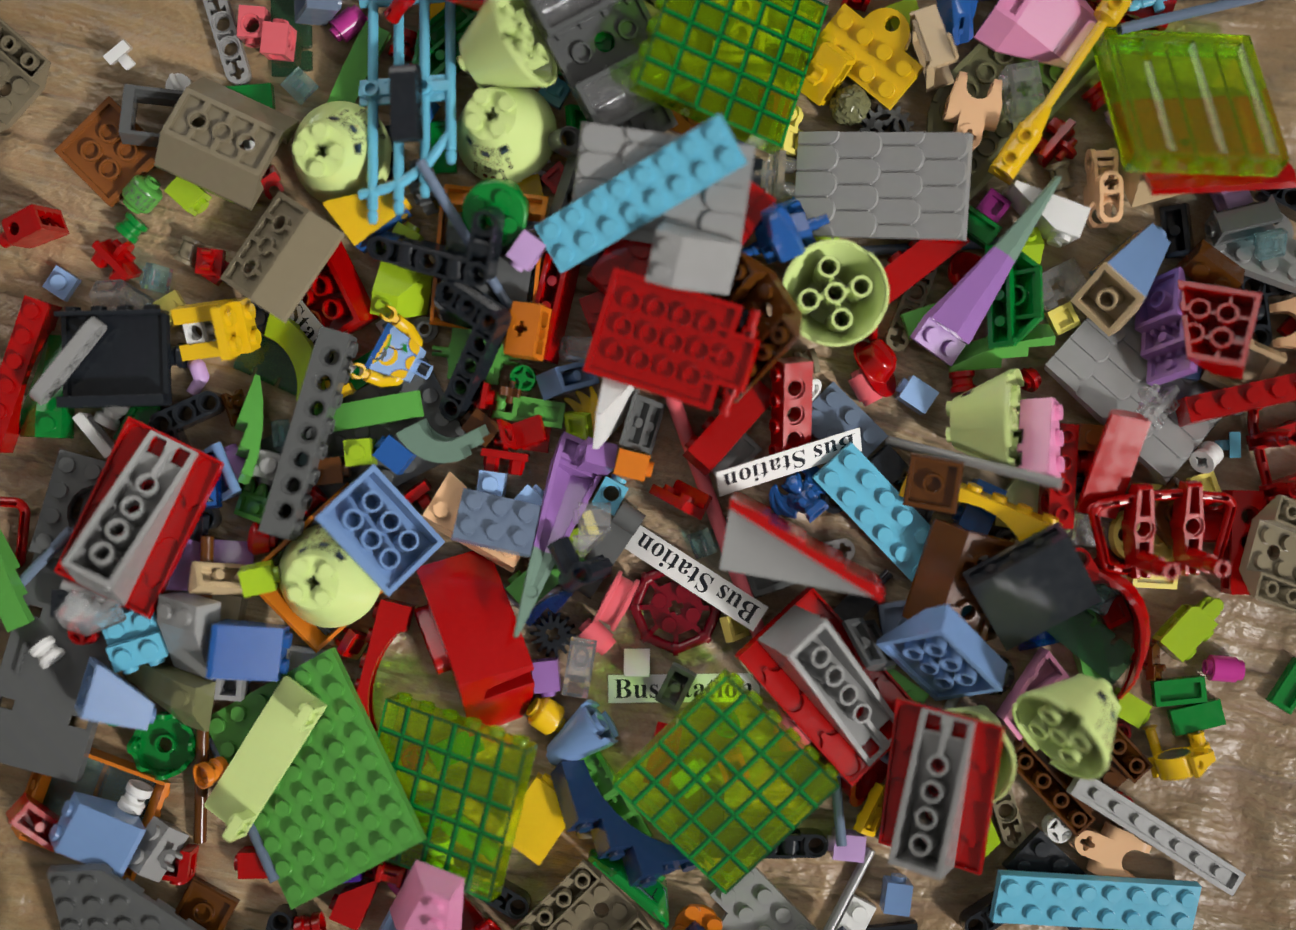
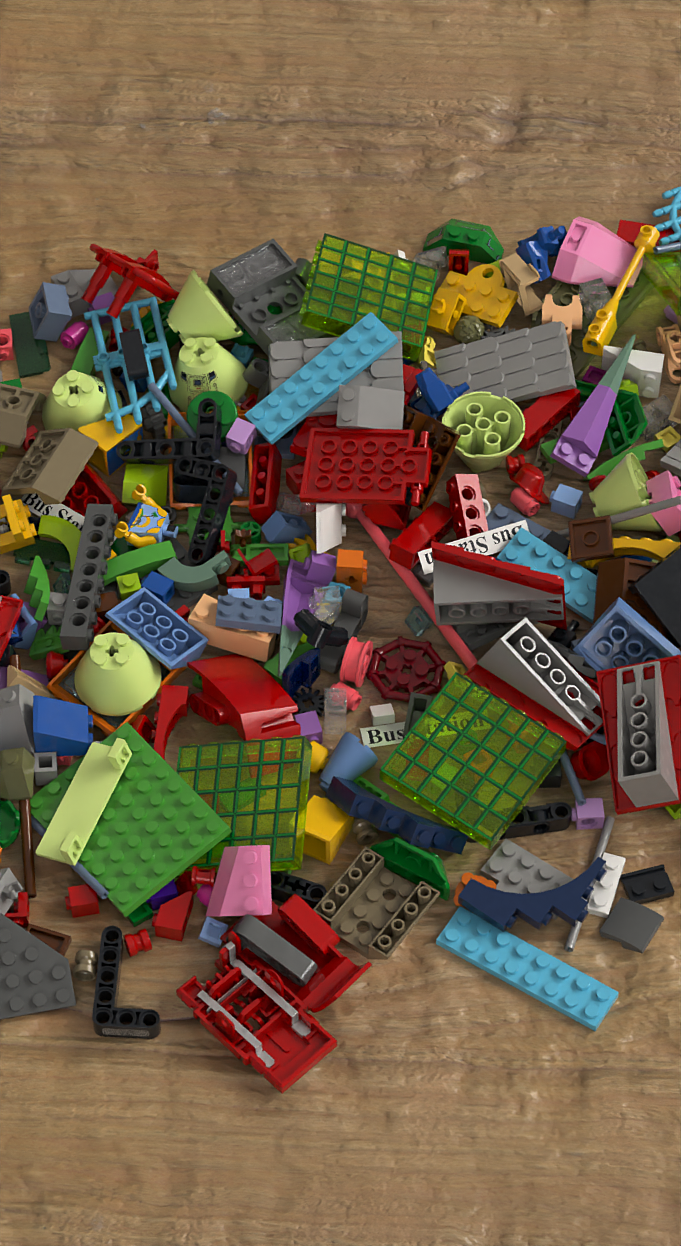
camera: 10 degrees left, 35 degrees down
orange wheel [193,756,229,789] -> none
reddish brown piece [221,389,245,427] -> none
lime brick [238,559,281,598] -> none
coral brick [260,18,297,62] -> none
clear light blue tile [280,66,319,105] -> none
orange brick [503,301,552,362] -> none
dark grey slope [619,394,666,454] -> none
white sticker [625,525,769,631] -> none
red bracket [649,479,712,520] -> none
yellow plate [853,782,885,837] -> none
medium blue brick [879,873,913,917] -> none
red hips [1033,117,1078,168] -> none
red wheel [1081,80,1115,113] -> none

